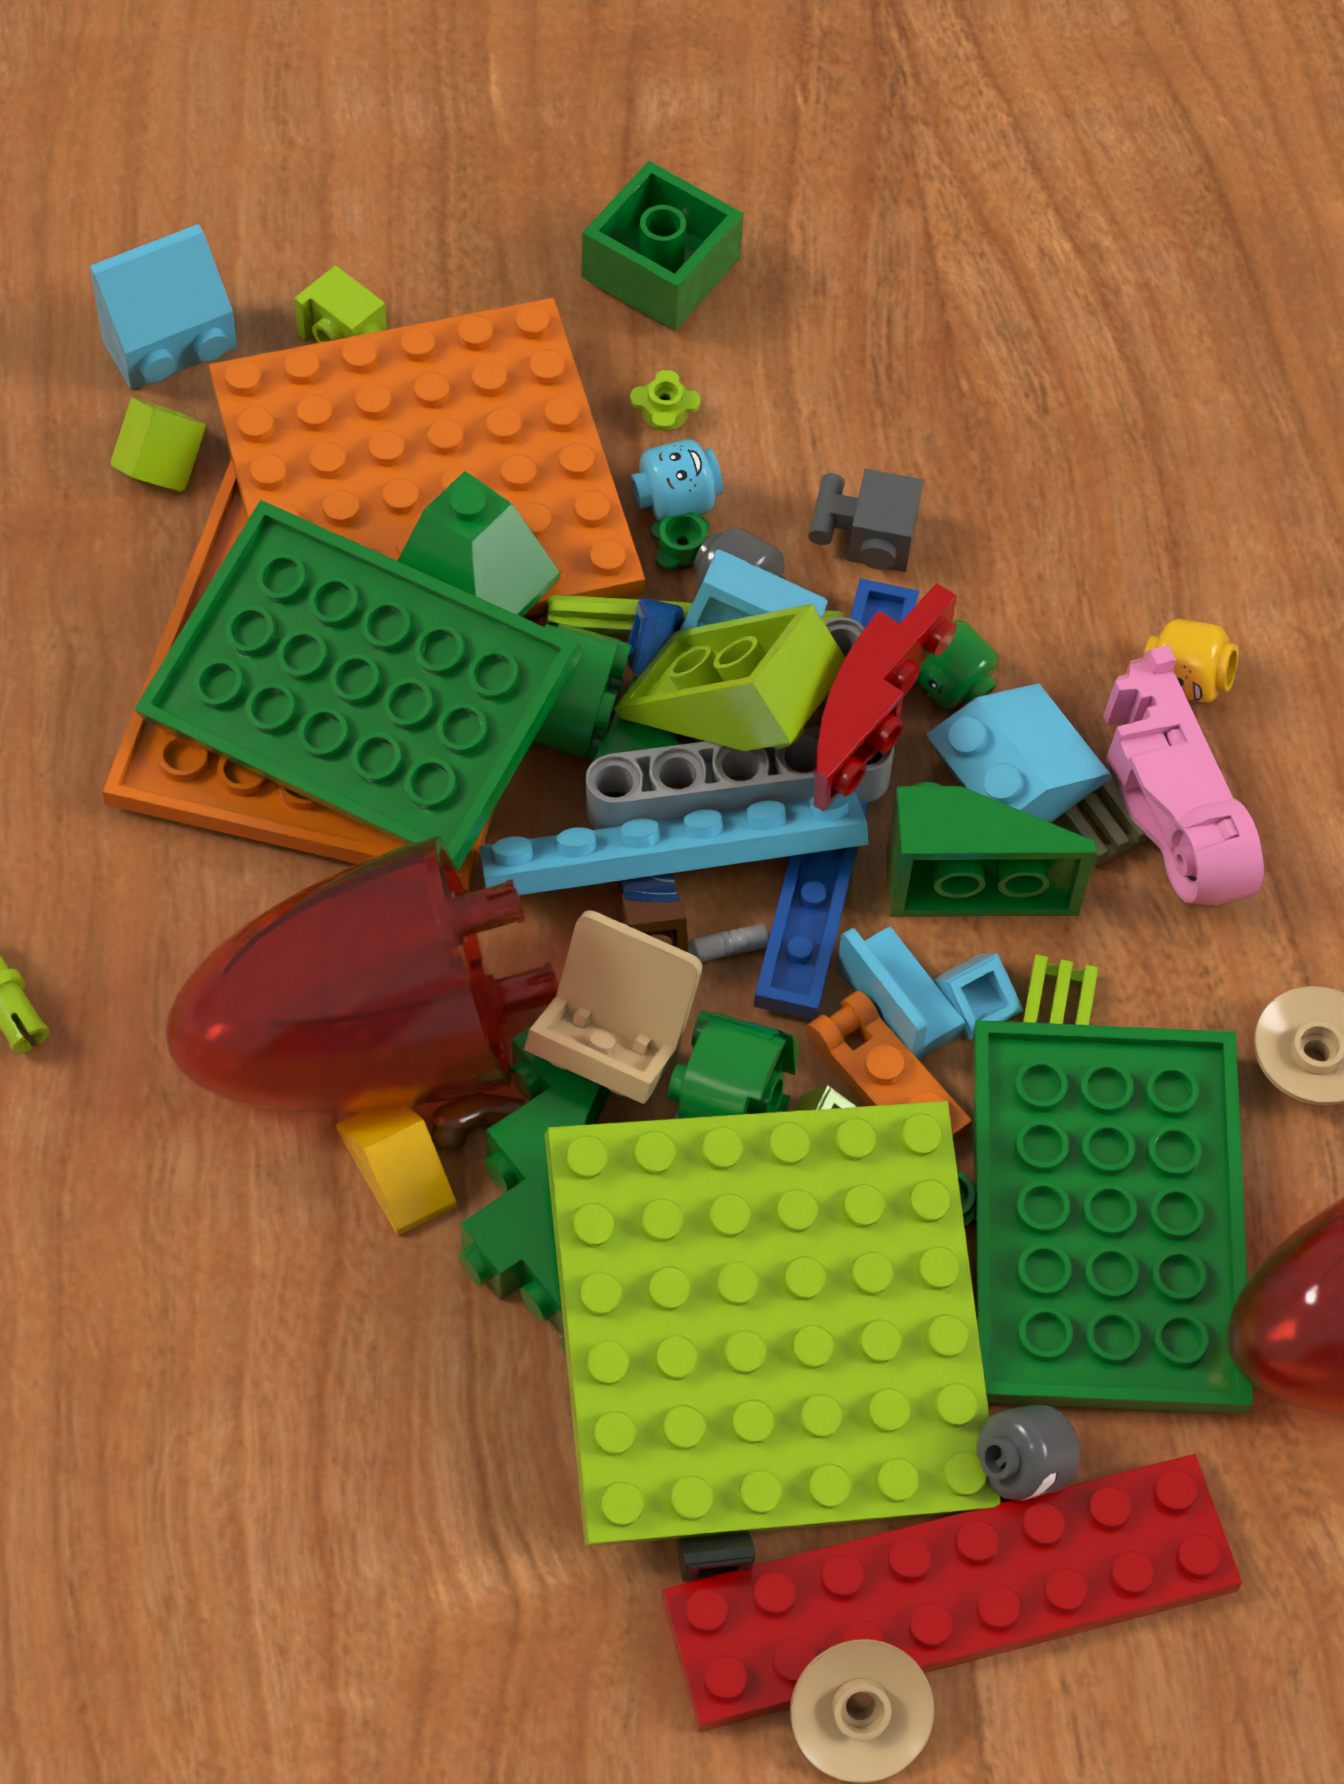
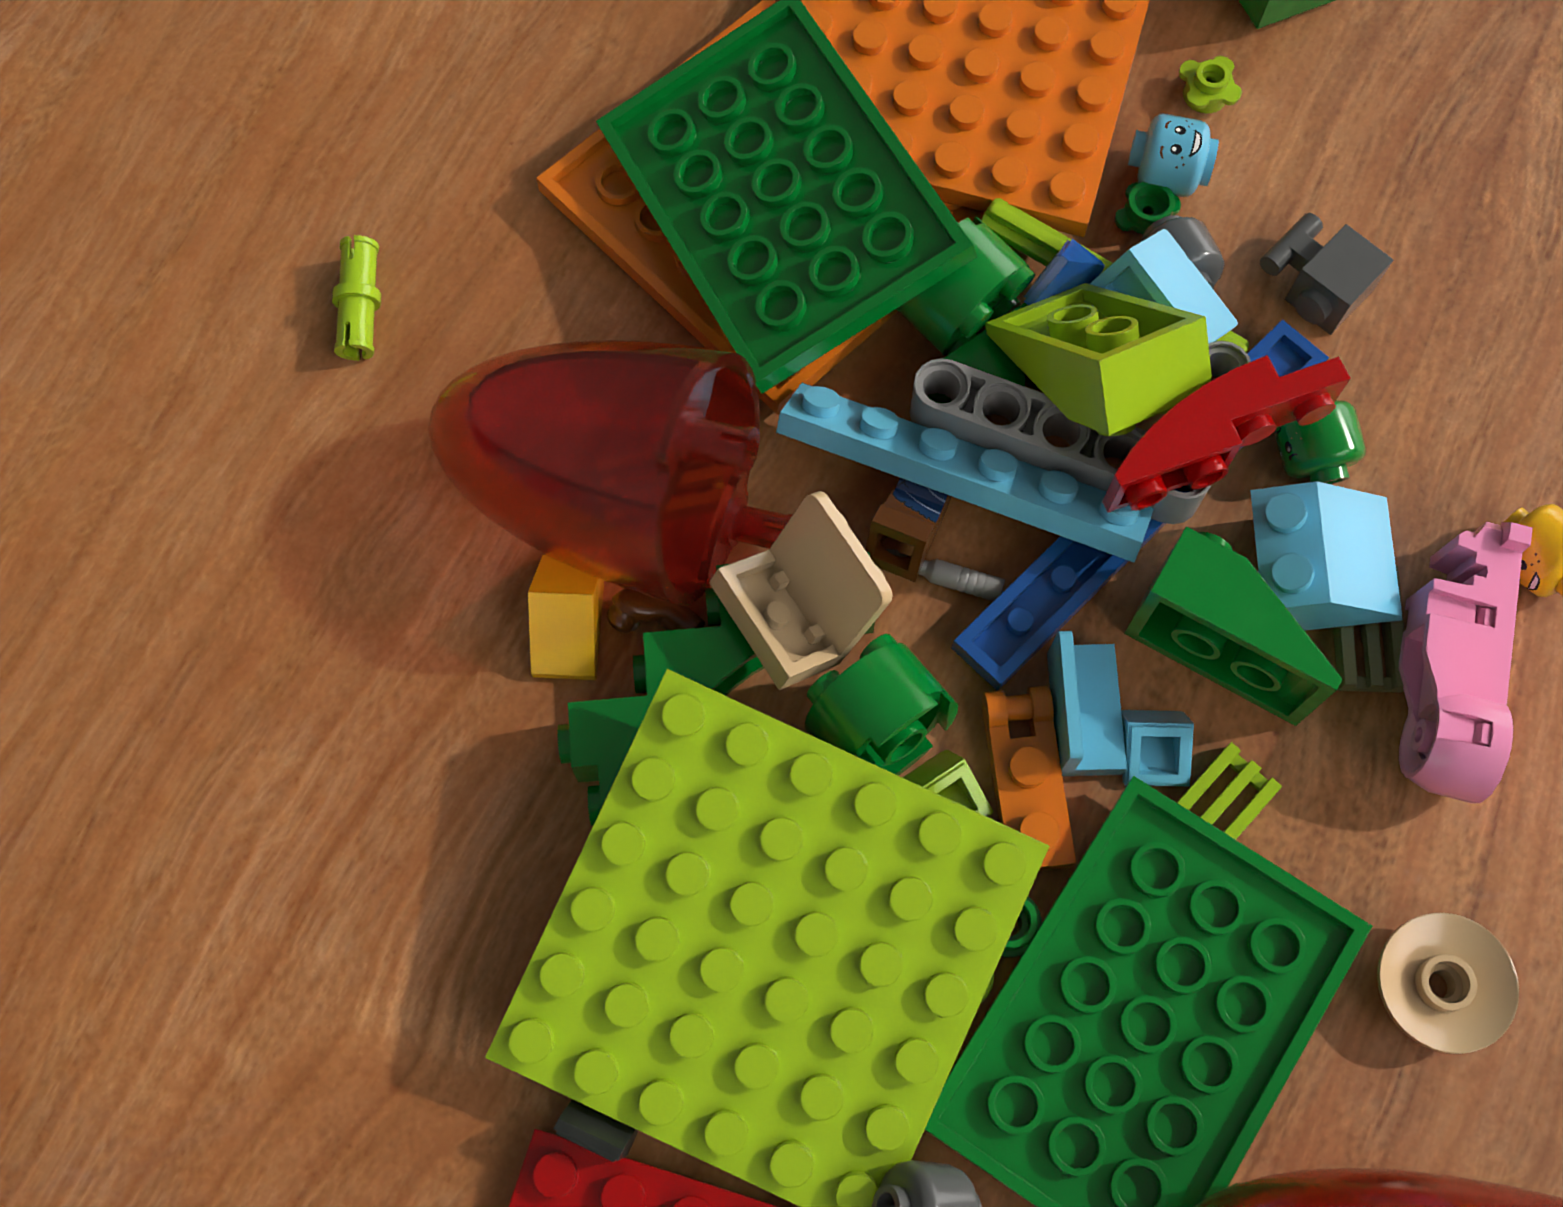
camera: 35 degrees right, 10 degrees up
green slope [397,471,560,617] -> none

